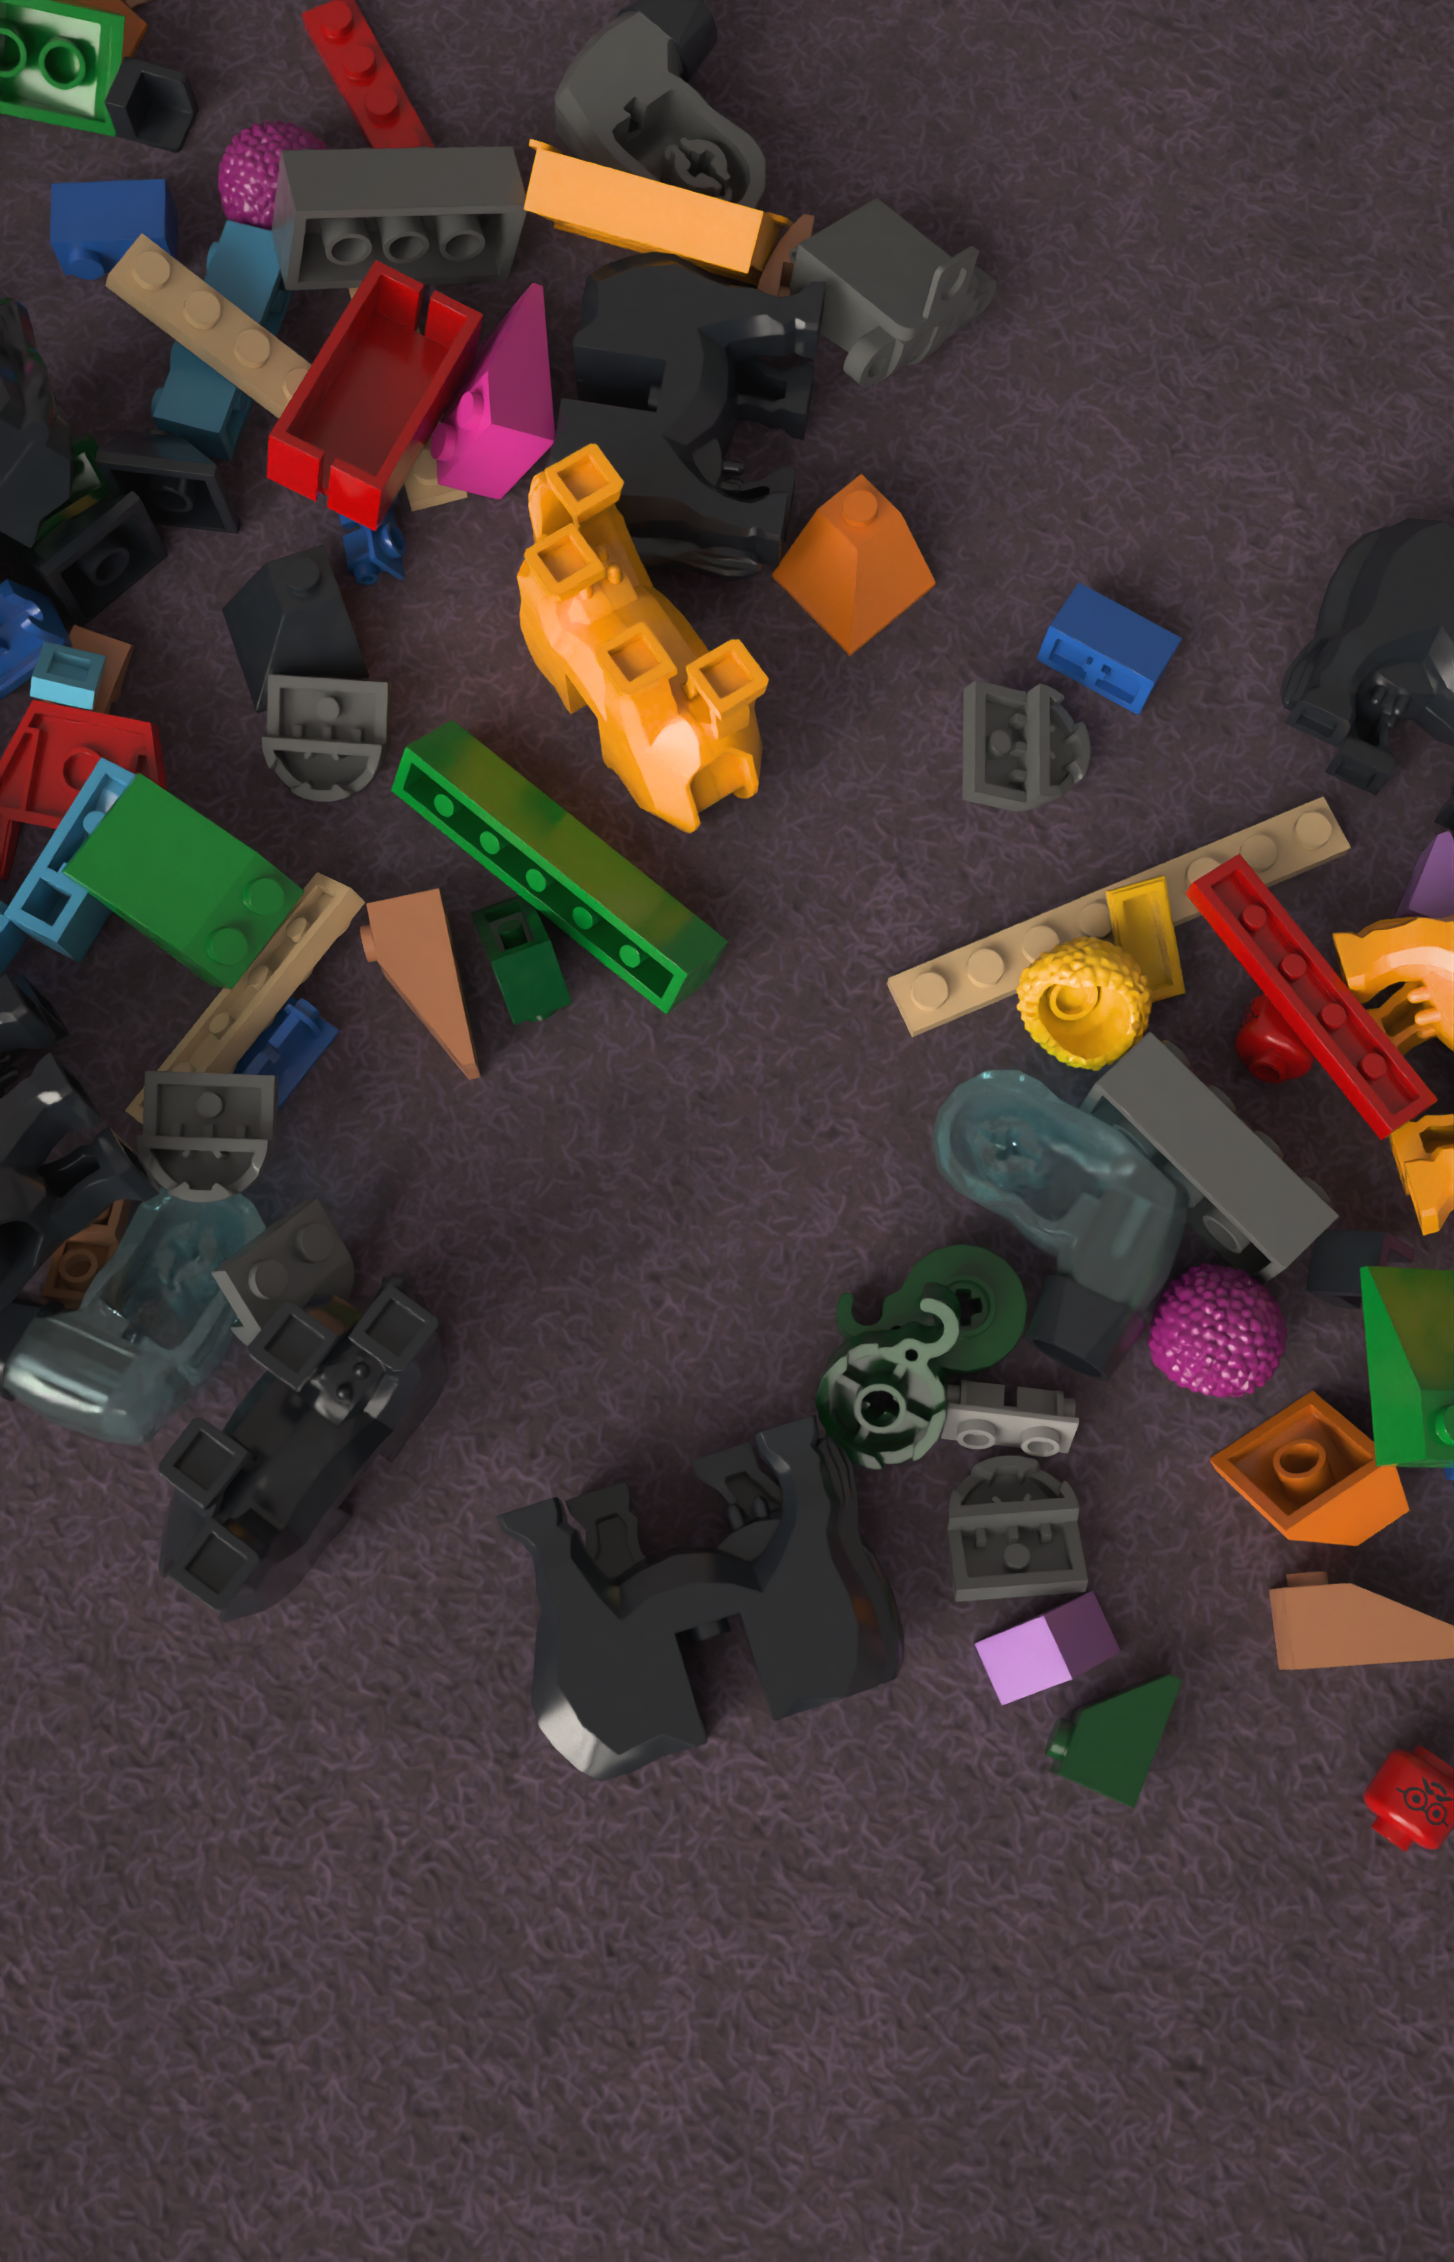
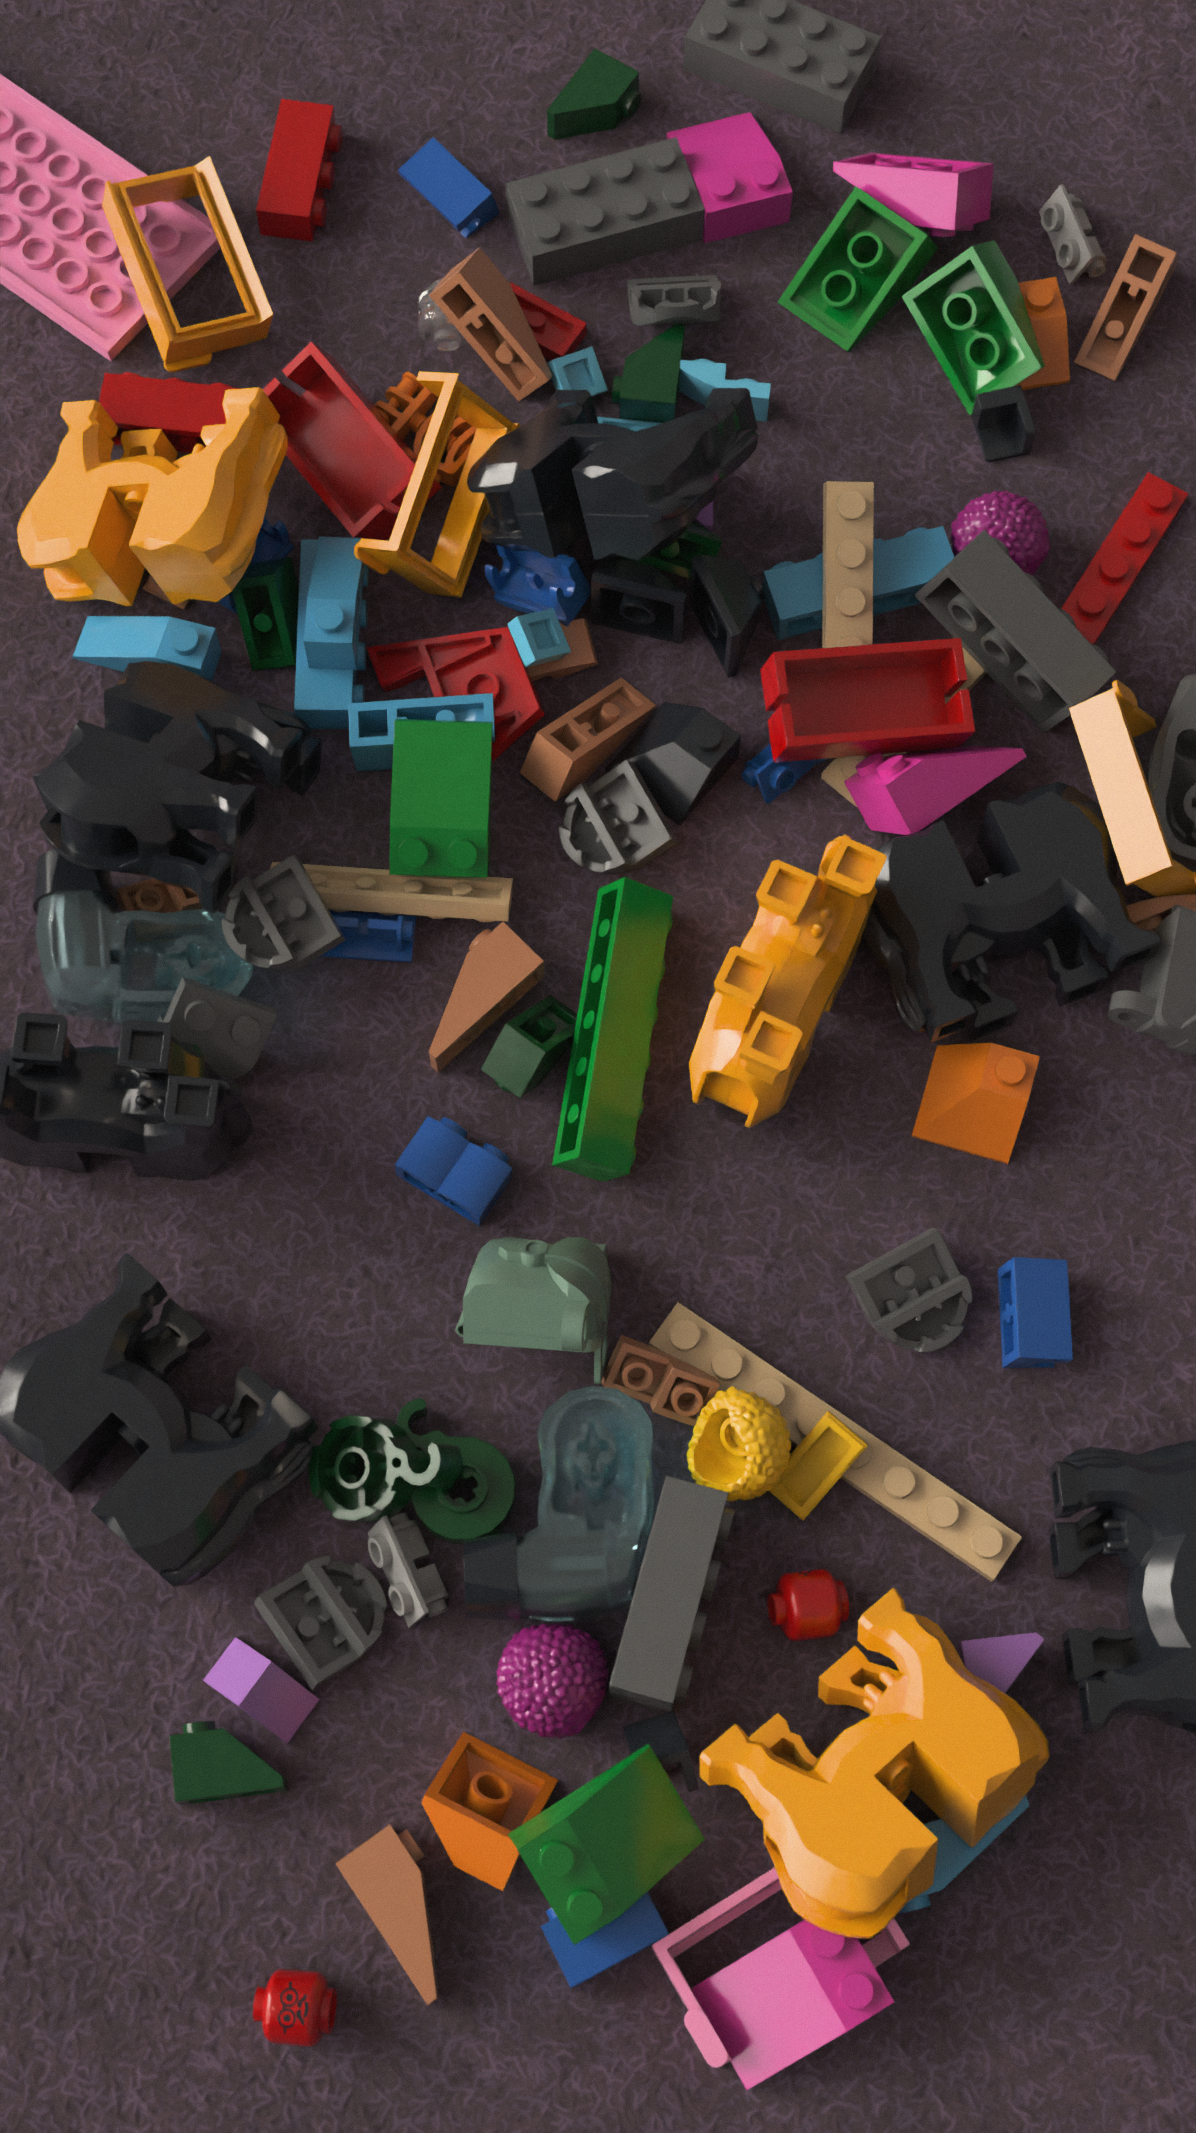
camera: 60 degrees right, 5 degrees down
blue brick [50,179,178,280] -> none
red plate [1185,853,1438,1141] -> none
none -> blue brick [394,1116,512,1227]
none -> sand green piece [456,1237,612,1384]
none -> nougat slope [520,677,657,802]
none -> nougat slope [602,1335,720,1427]

